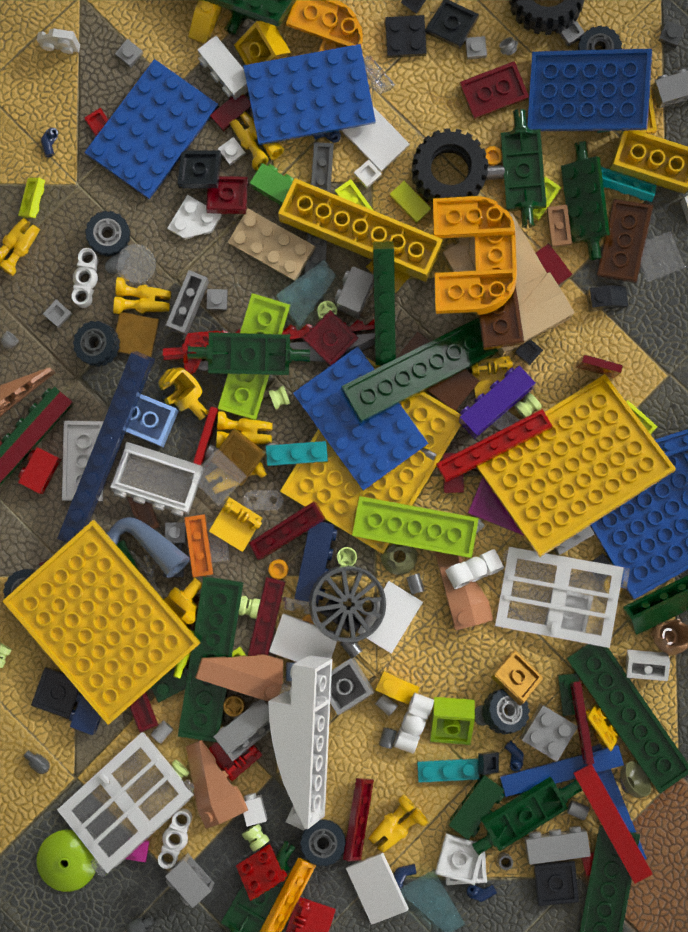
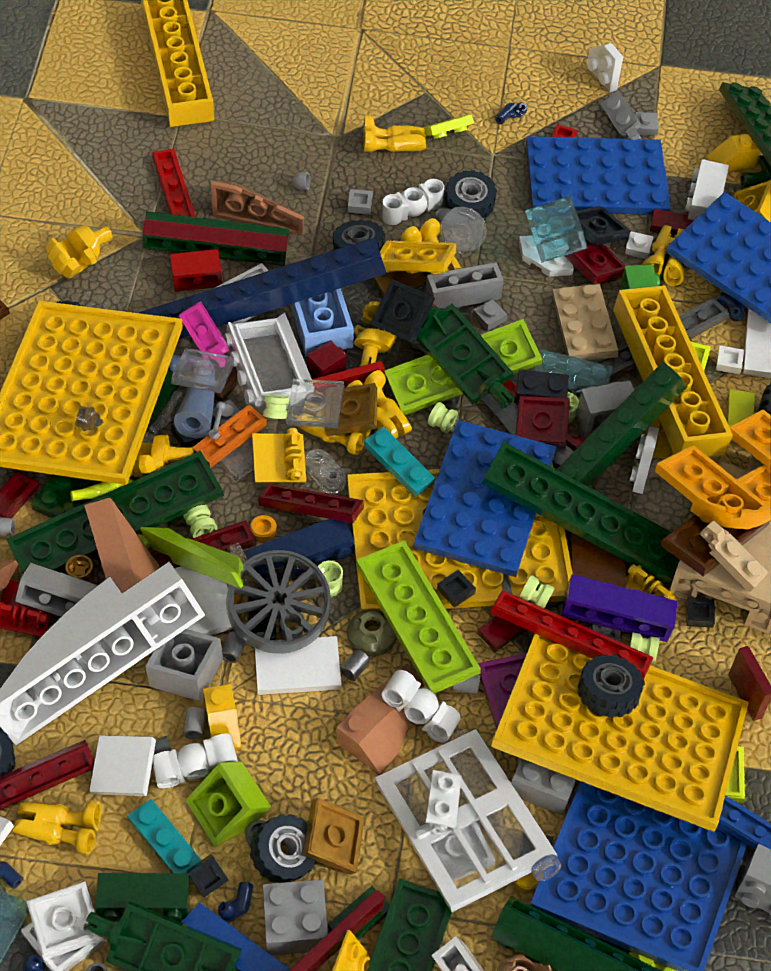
camera: 50 degrees right, 30 degrees down
none -> clear smoke plate [75,405,103,431]
none -> white tile [89,736,156,796]
none -> lime wedge [140,527,243,589]
none -> clear tile [171,348,234,393]
none -> dark pink hinge [179,302,231,370]
none -> light grey hinge [208,401,226,440]
none -> yellowish green wheel [263,394,290,419]
none -> dark red brick [307,341,347,378]
none -> black plate [370,279,435,344]
none -> yellow plate [380,241,457,274]
none -> white hinge [426,770,462,834]
none -> black plate [437,569,476,608]
none -> black plate [516,369,569,398]
none -> yellowish green wheel [519,575,555,608]
none -> clear light blue brick [525,195,587,263]
none -> black wheel [578,654,644,718]
none -> light grey hinge [600,90,642,140]
none -> white plate [630,426,659,494]
none -> tan hinge [700,521,769,592]

